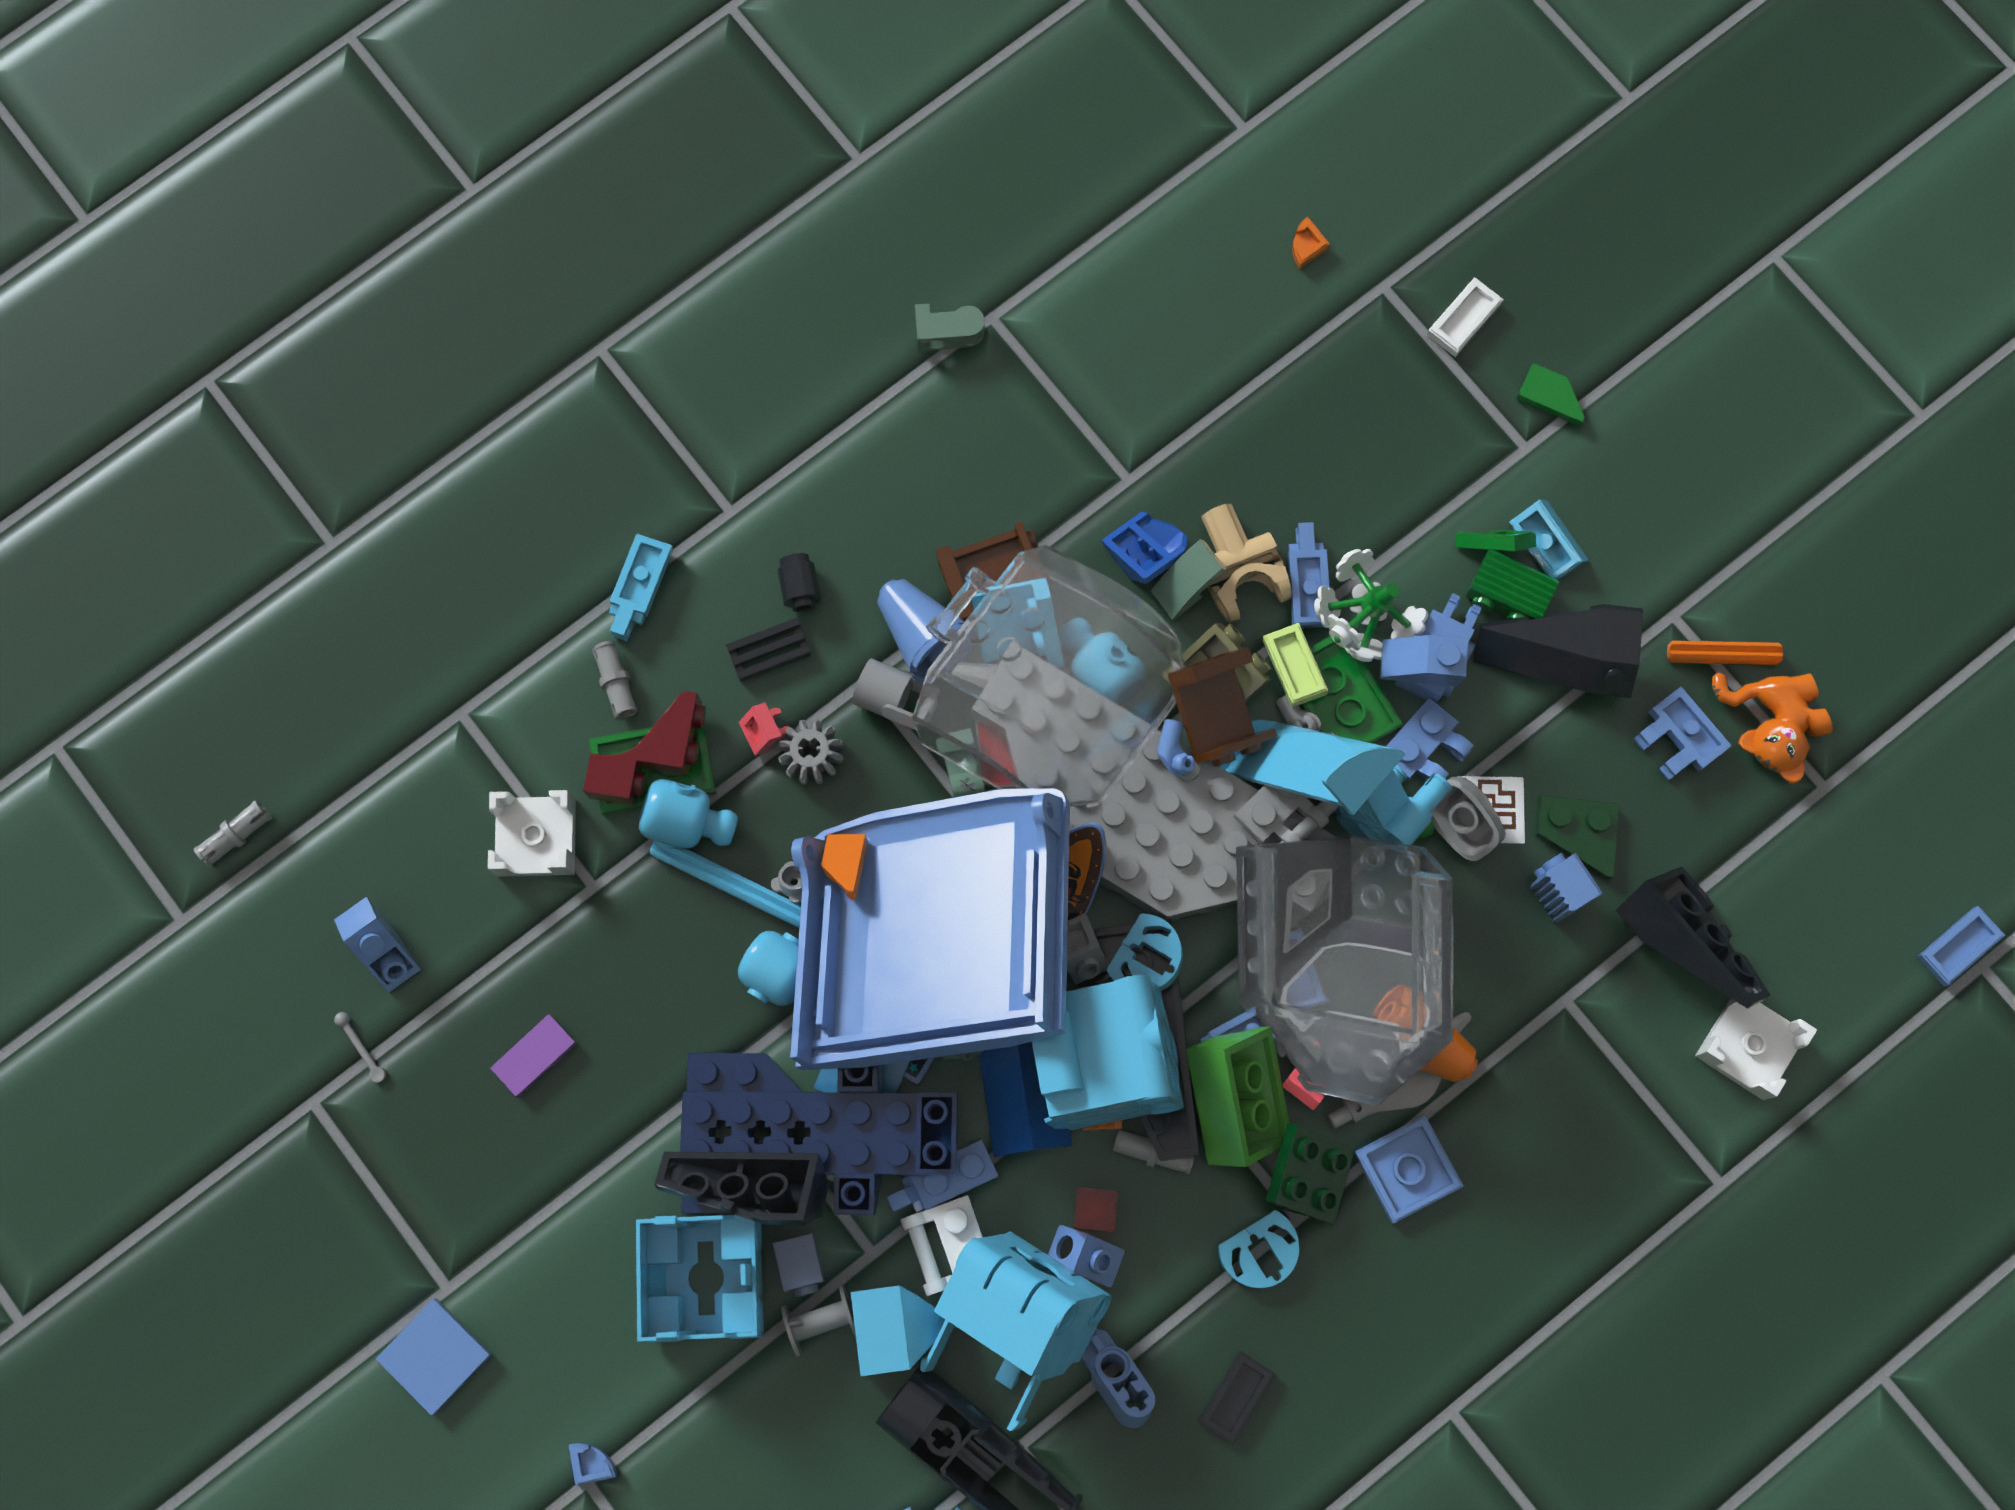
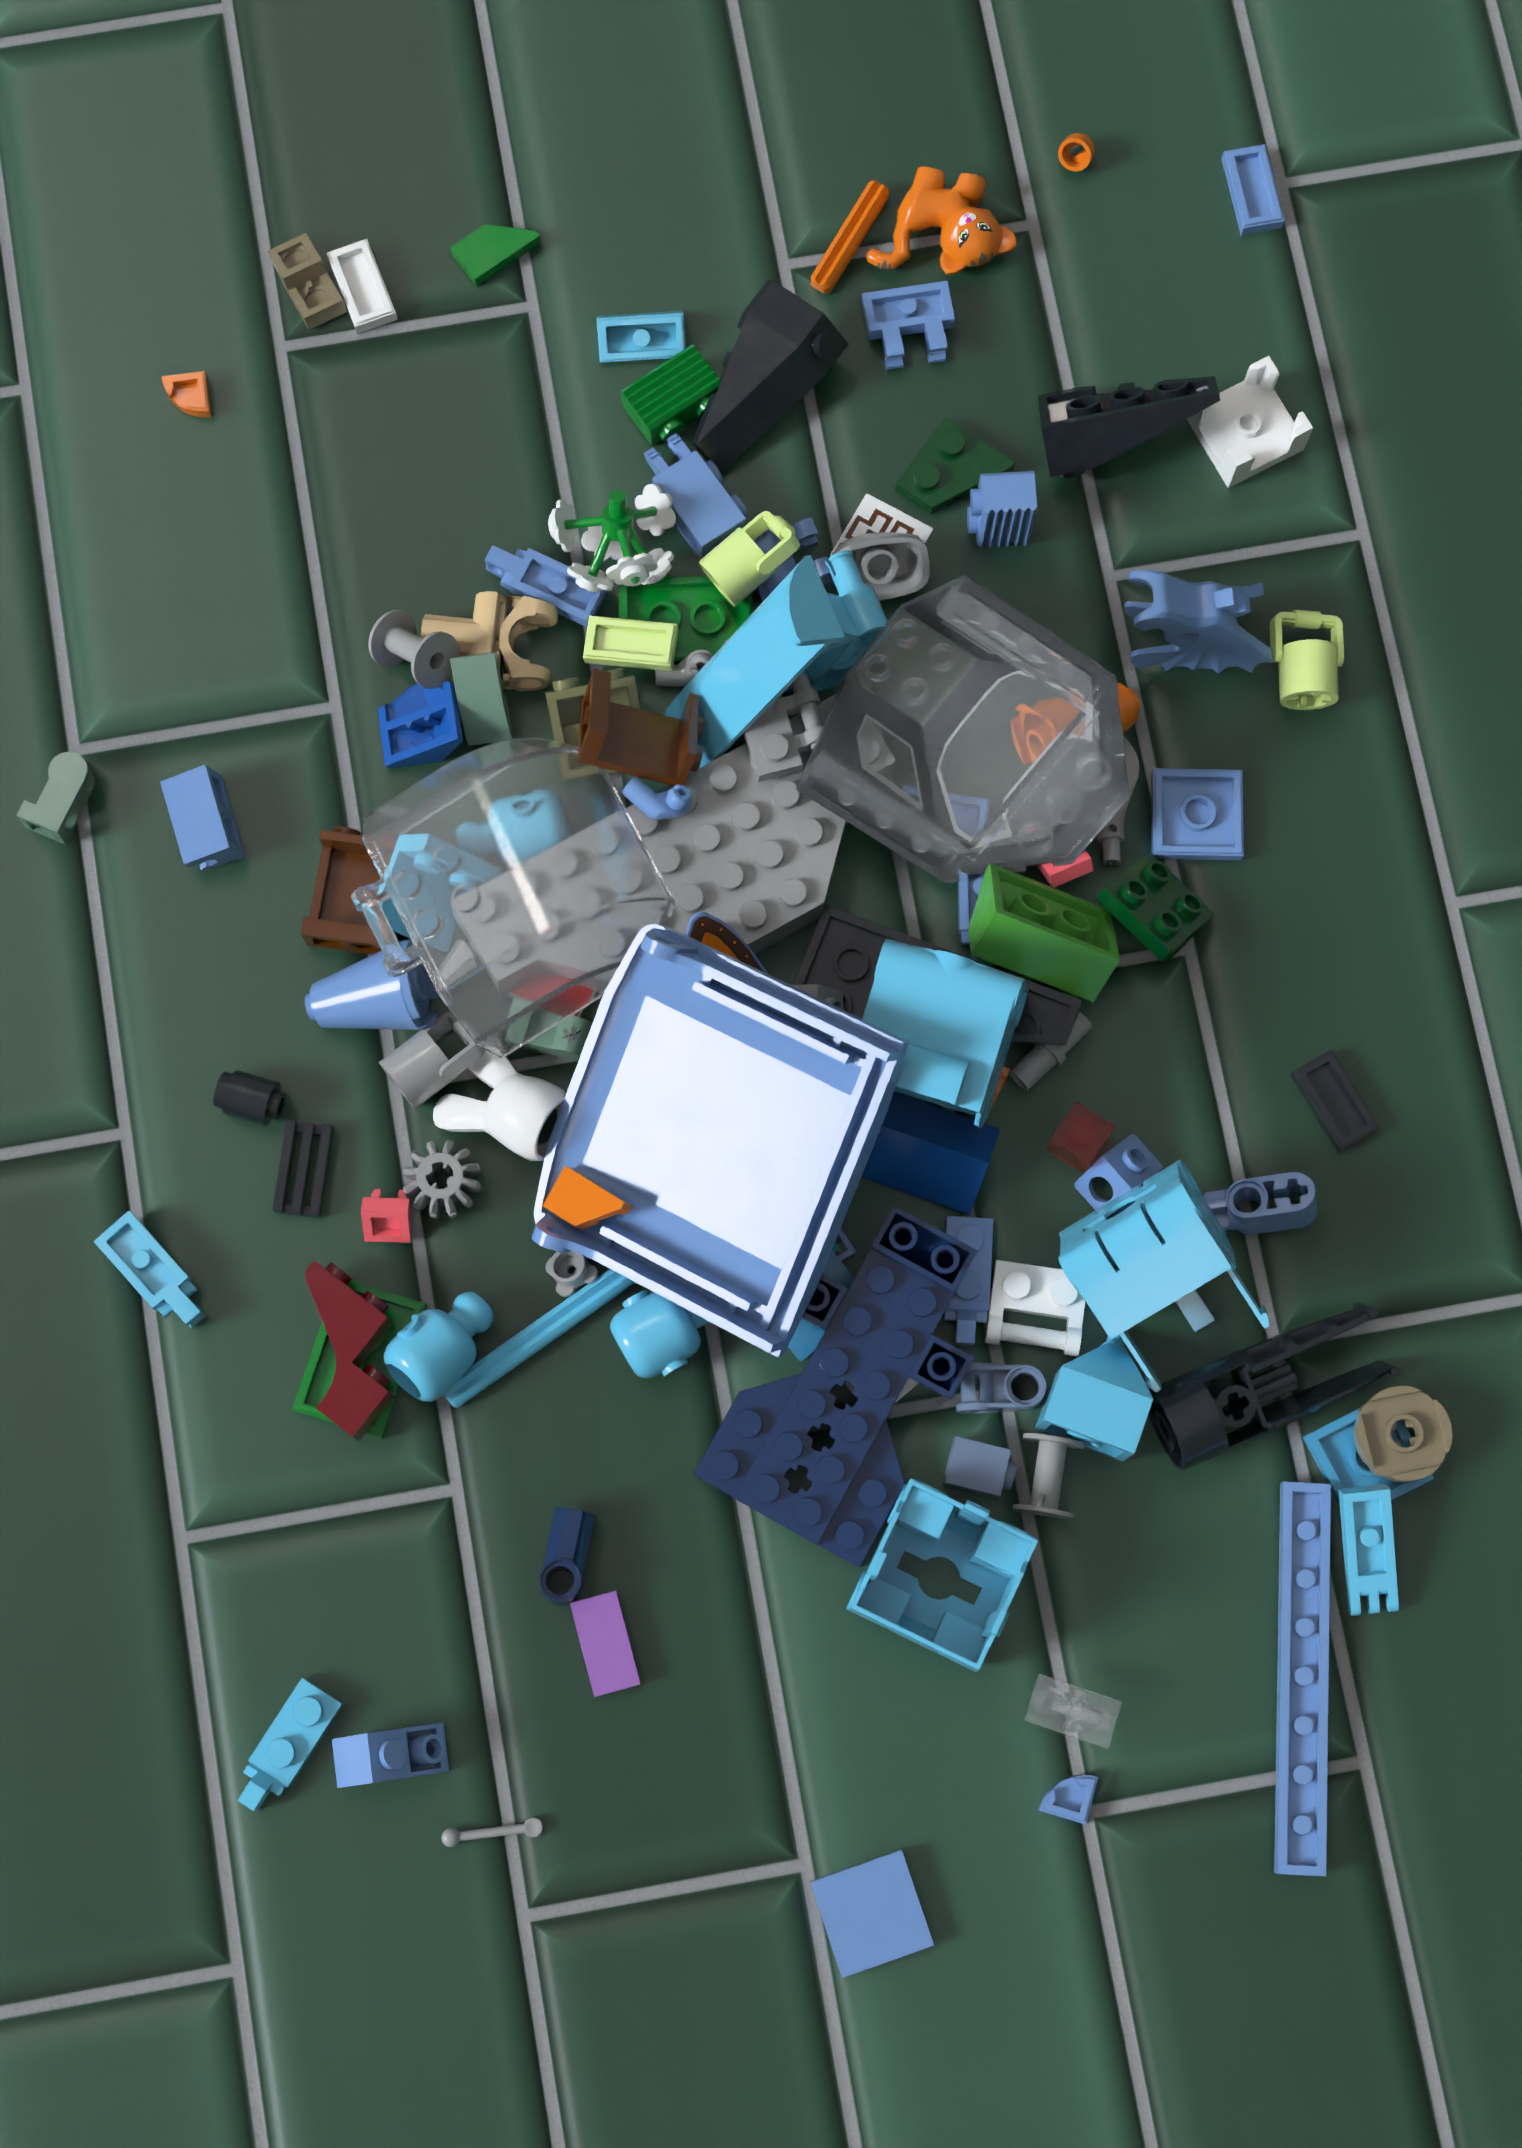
camera: 65 degrees left, 0 degrees up
light grey pin [194,800,272,867] -> none
white panel [488,790,576,877] -> none
light grey pin [592,641,638,720] -> none
black wedge [655,1152,829,1225] -> none
medium azure piece [1106,914,1183,991] -> none
medium azure piece [1217,1210,1299,1288] -> none
medium blue slope [1380,635,1469,687] -> none
green tile [1455,530,1536,551] -> none
none -> medium blue hinge [160,765,246,870]
none -> medium azure hinge [237,1678,344,1811]
none -> dark tan slope [267,233,348,330]
none -> light grey piece [368,610,460,689]
none -> white piece [433,1040,566,1161]
none -> dark blue piece [539,1507,596,1606]
none -> yellowish green piece [698,511,800,607]
none -> sand blue piece [956,1362,1047,1414]
none -> clear hips [1024,1674,1122,1749]
none -> orange hinge [1058,132,1095,172]
none -> medium blue animal [1124,570,1273,674]
none -> yellowish green piece [1269,610,1344,710]

